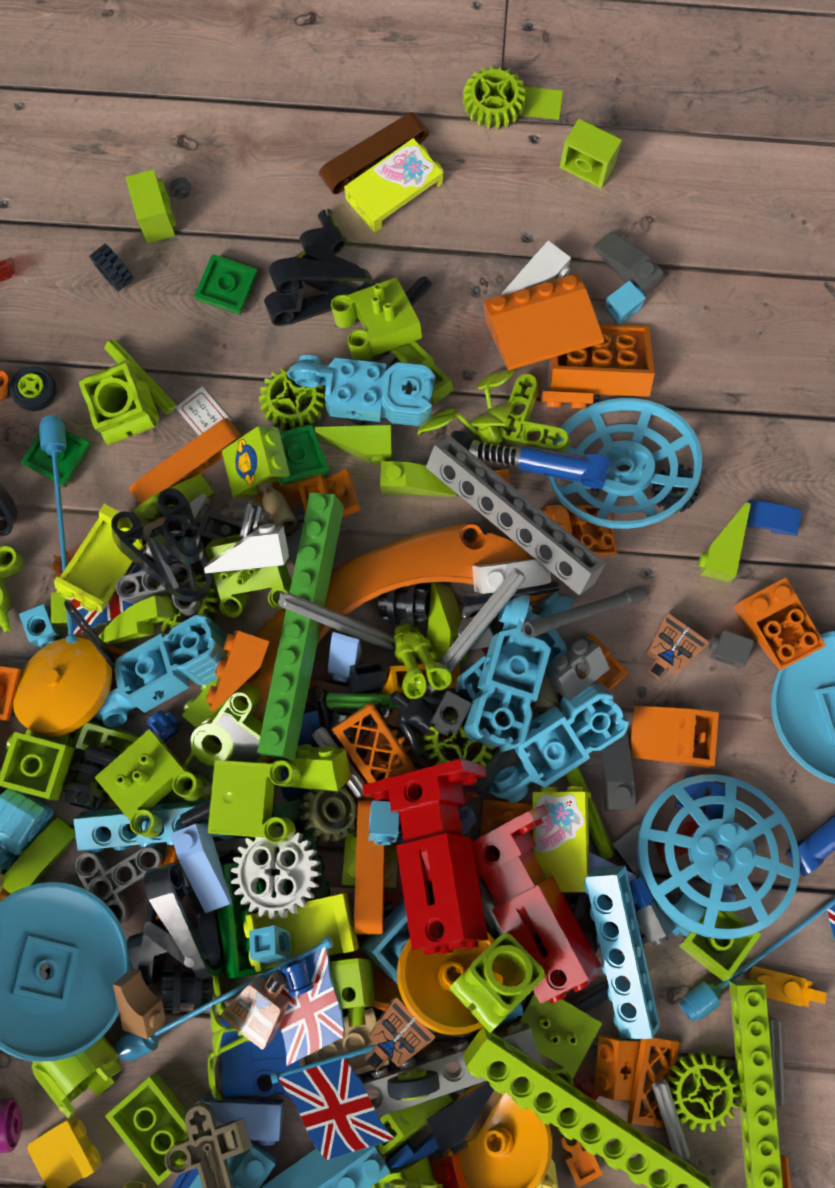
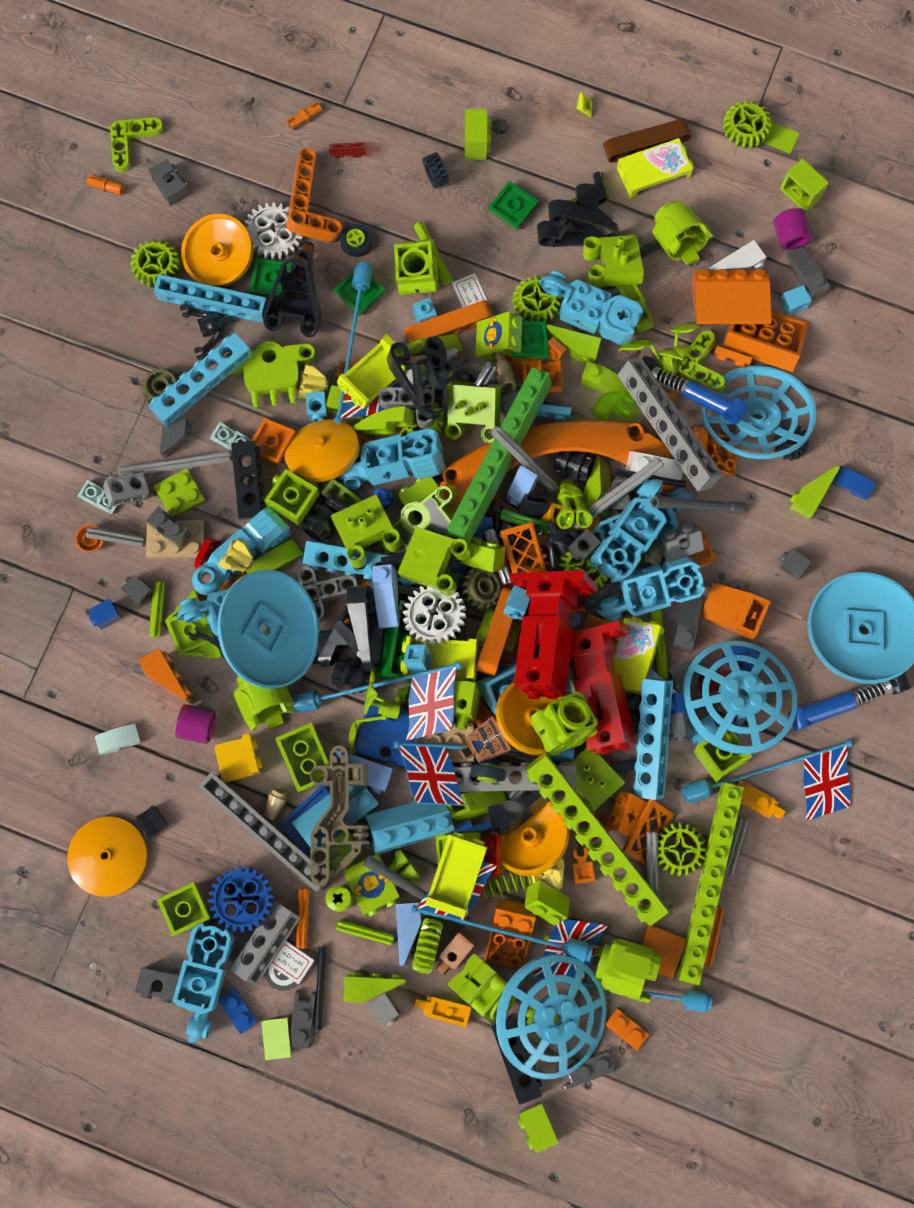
camera: 15 degrees right, 0 degrees up
black piece [64,600,116,669] -> none
medium nougat arch [113,968,166,1039] -> none
white slope [204,524,289,573] -> none
orange slope [205,630,269,711] -> none
nougat torso [220,972,290,1050] -> none
blue bush [281,958,314,997] -> none
nougat torso [646,613,709,680] -> none
orange slope [733,577,826,670] -> none
none -> light yellow brick [297,364,329,399]
none -> medium azure brick [413,298,437,323]
none -> medium azure plate [536,404,571,422]
none -> orange plate [548,337,567,361]
none -> neon yellow slope [576,93,592,117]
none -> clear neon green brick [590,391,636,422]
none -> lime piece [652,201,714,266]
none -> magenta piece [773,208,813,250]

